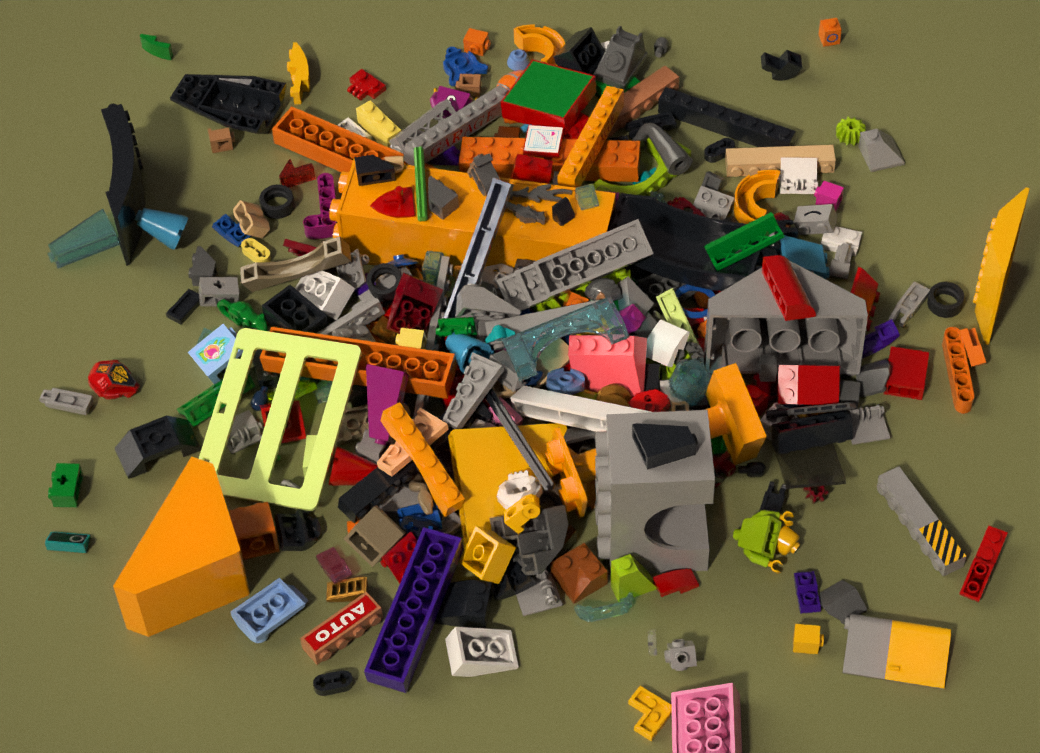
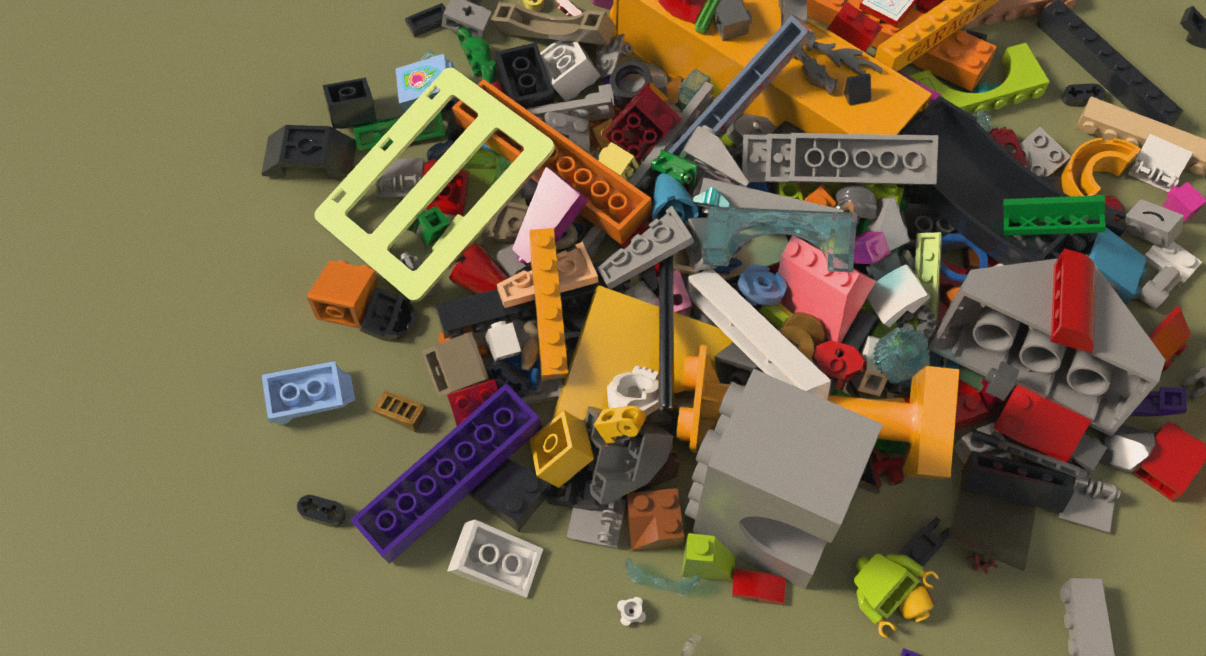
camera: 25 degrees right, 10 degrees up
light grey hinge [39,388,94,415] -> none
teal slope [45,532,91,553] -> none
green brick [48,463,83,508] -> none
red helmet [88,360,140,400] -> none
light orange slope [113,456,250,637] -> none
brick [300,592,383,665] -> none
clear pink slope [316,547,352,584] -> none
blue dish [388,254,419,267] -> none
clear light blue slope [575,184,599,210] -> none
black hinge [625,111,677,139] -> none
dark grey animal [632,123,692,175] -> none
black slope [632,423,698,470] -> none
dark grey tile [701,171,724,192] -> none
black cylinder [738,462,766,478] -> none
none -> black brick [322,77,377,129]
none -> green brick [416,206,450,246]
none -> white slope [485,321,521,361]
none -> white plate [617,597,646,626]

